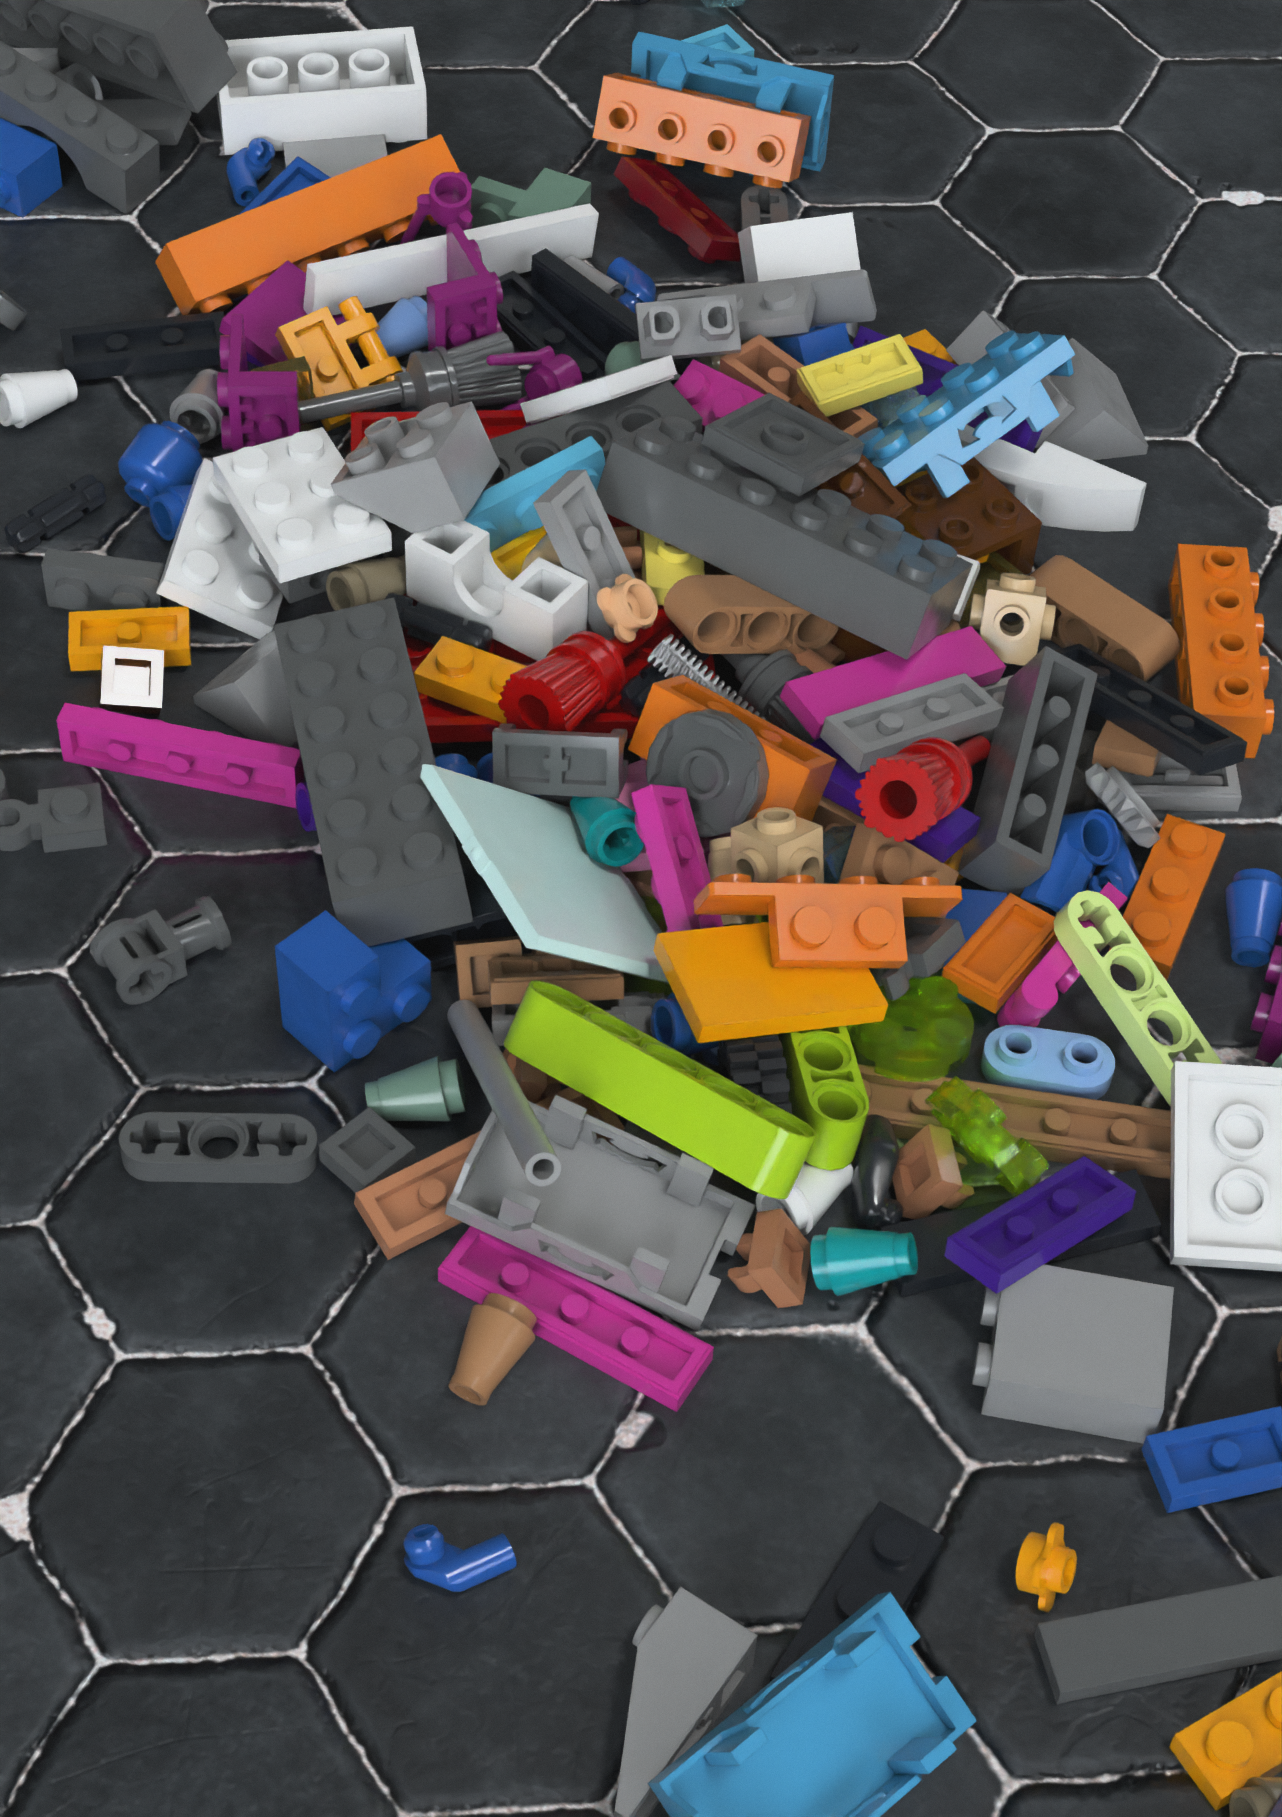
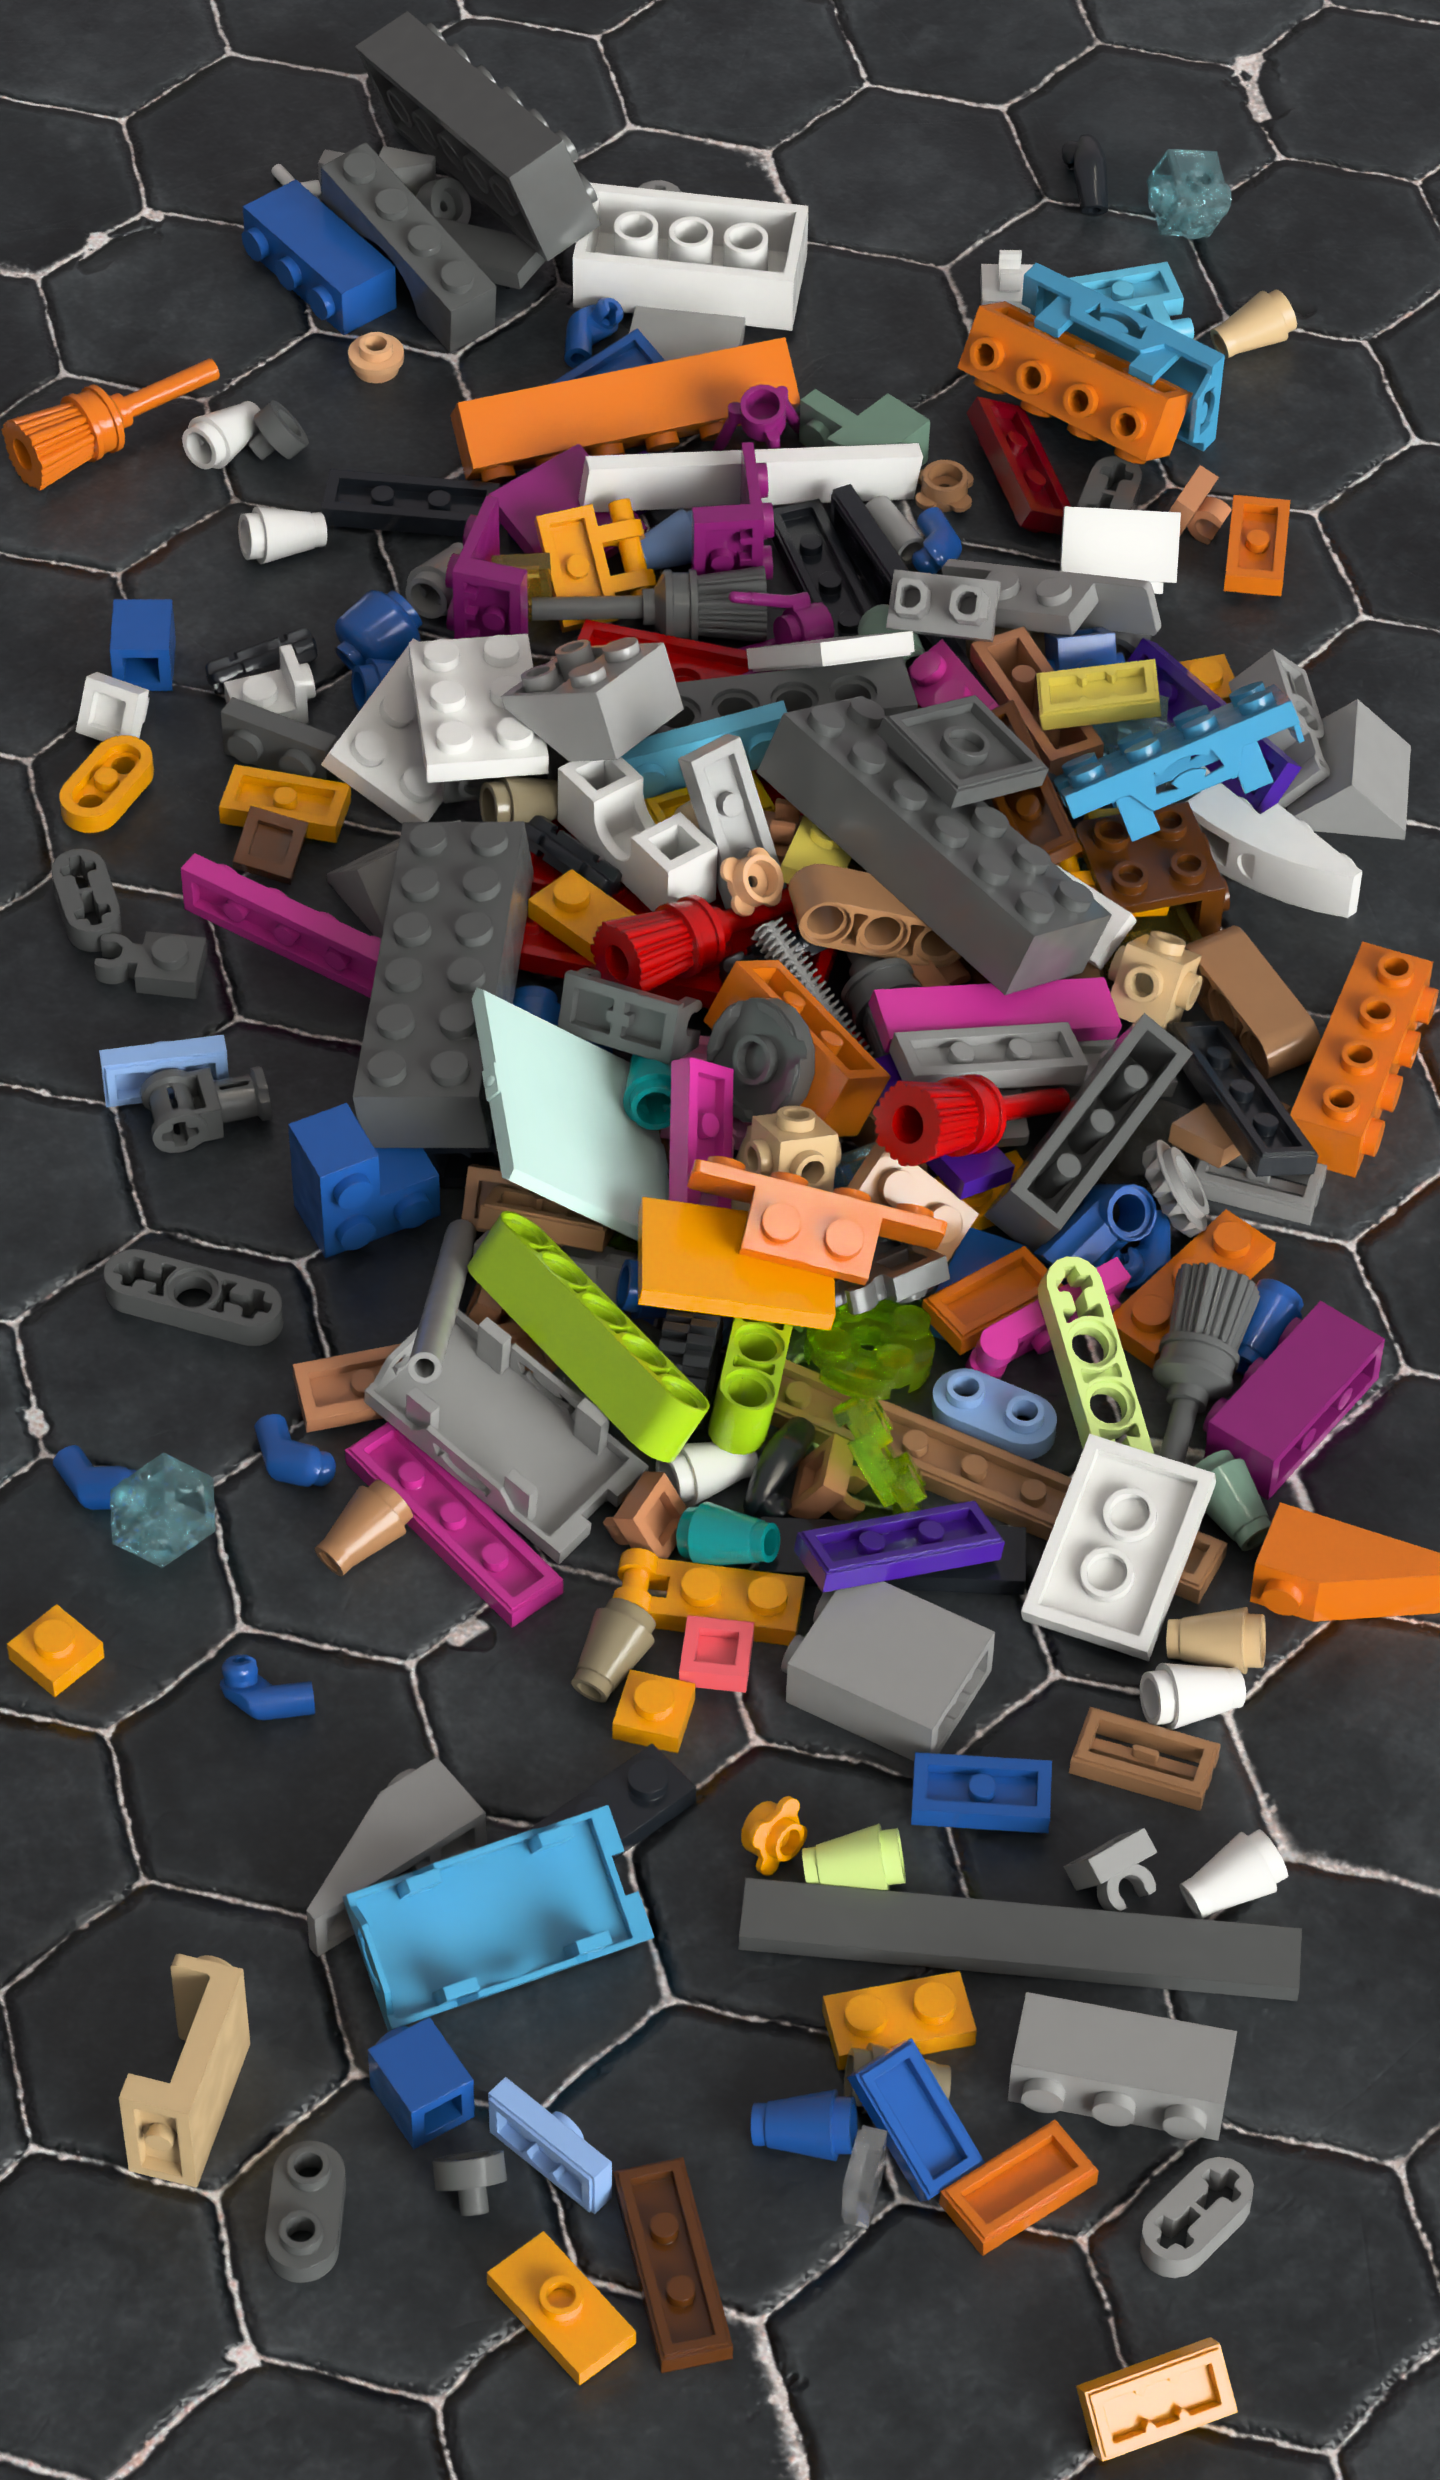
camera: 20 degrees right, 0 degrees up
dark grey plate [319,1107,416,1193] -> none
sand green cone [365,1055,467,1122] -> none
none -> light orange plate [7,1604,104,1697]
none -> blue arm [53,1445,148,1510]
none -> light blue plate [99,1034,229,1107]
none -> clear light blue brick [110,1452,216,1568]
none -> white bracket [224,644,316,724]
none -> blue arm [254,1414,336,1487]
none -> light nougat plate [348,332,404,383]
none -> dark tan cone [571,1598,656,1703]
none -> light orange plate [612,1548,805,1646]
none -> light orange plate [612,1669,696,1753]
none -> coral plate [679,1615,754,1693]
none -> yellowish green cone [802,1824,906,1891]
none -> medium nougat plate [915,460,974,513]
none -> white tile [980,250,1033,313]
none -> dark grey piece [1152,1262,1261,1463]
none -> nougat tile [1169,465,1232,545]
none -> tan cone [1210,289,1297,359]
none -> orange plate [1224,495,1291,597]

